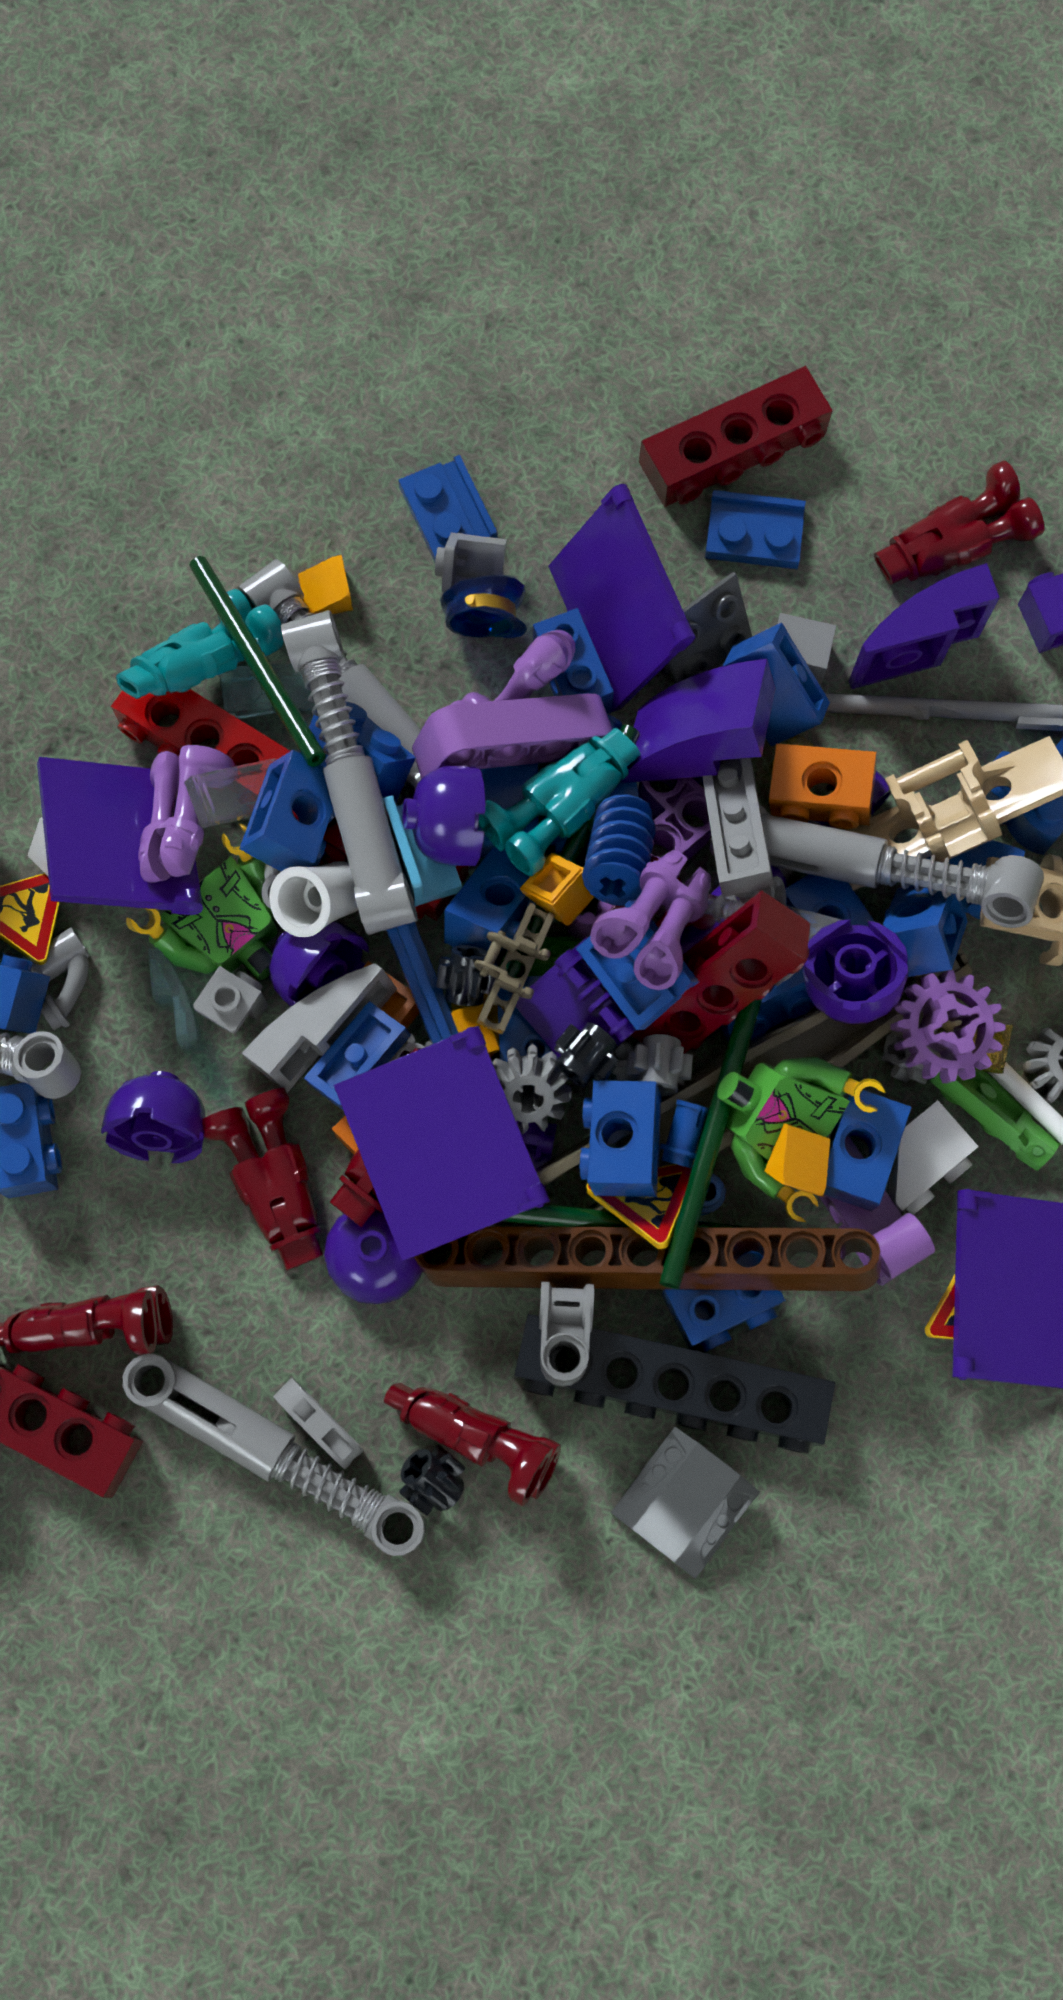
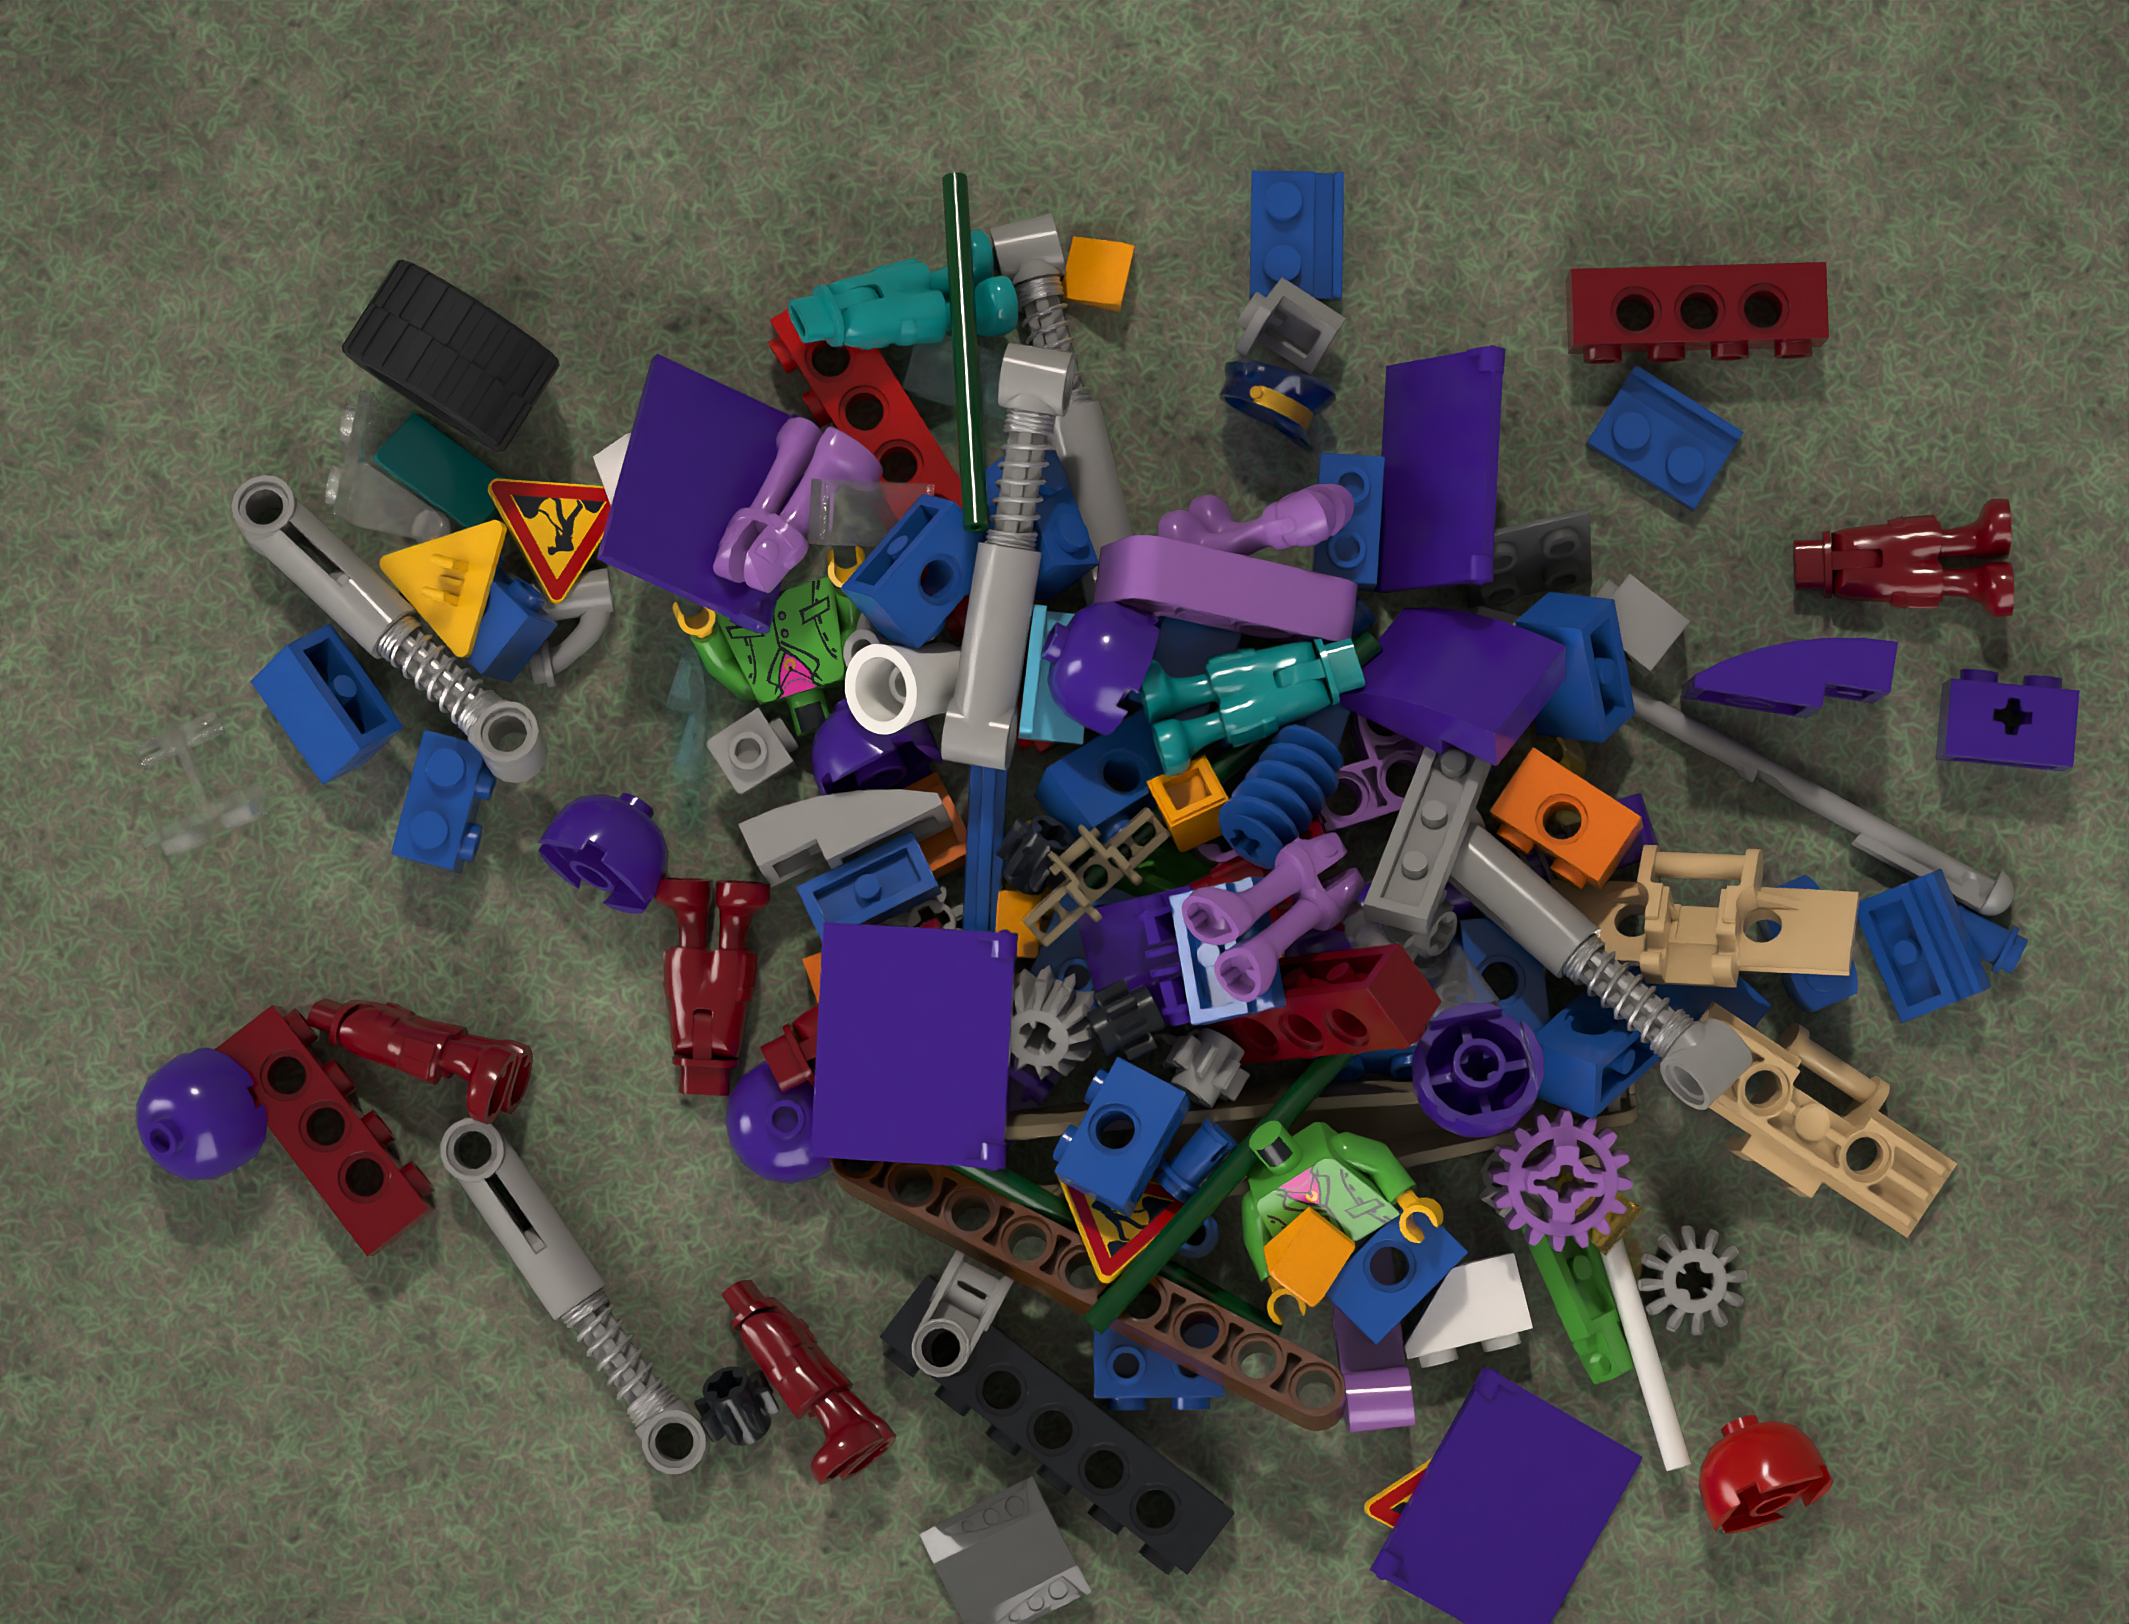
camera: 30 degrees right, 10 degrees up
light grey piece [273,1377,364,1469] -> none

